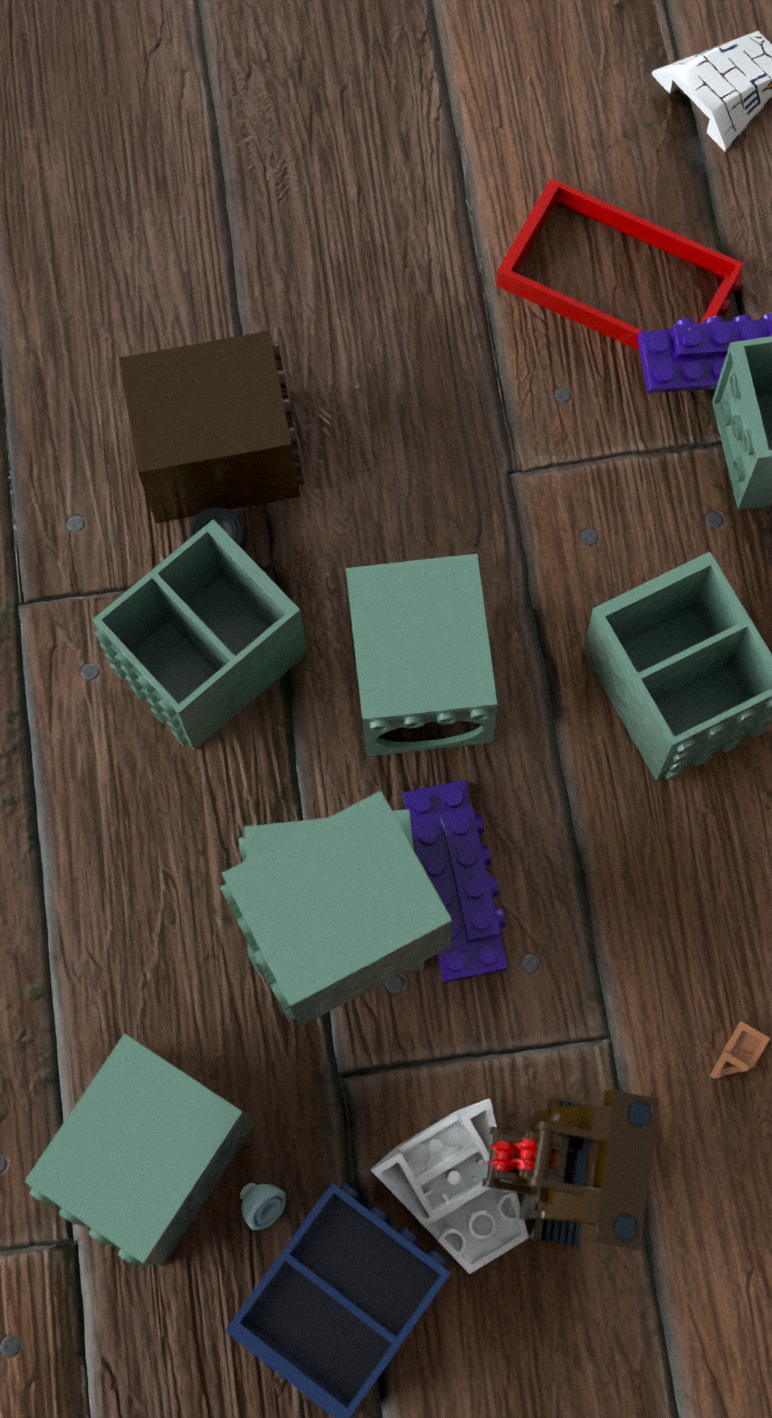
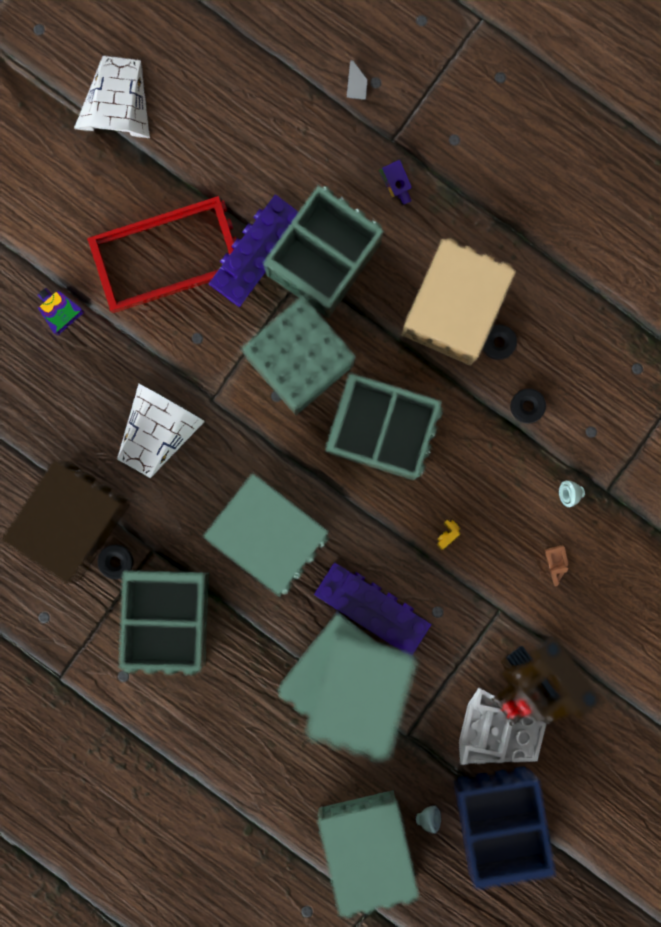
camera: 50 degrees left, 15 degrees up
none -> torso [38,288,85,336]
none -> white wedge [117,384,205,478]
none -> sand green container [241,296,355,416]
none -> yellow bracket [437,519,460,551]

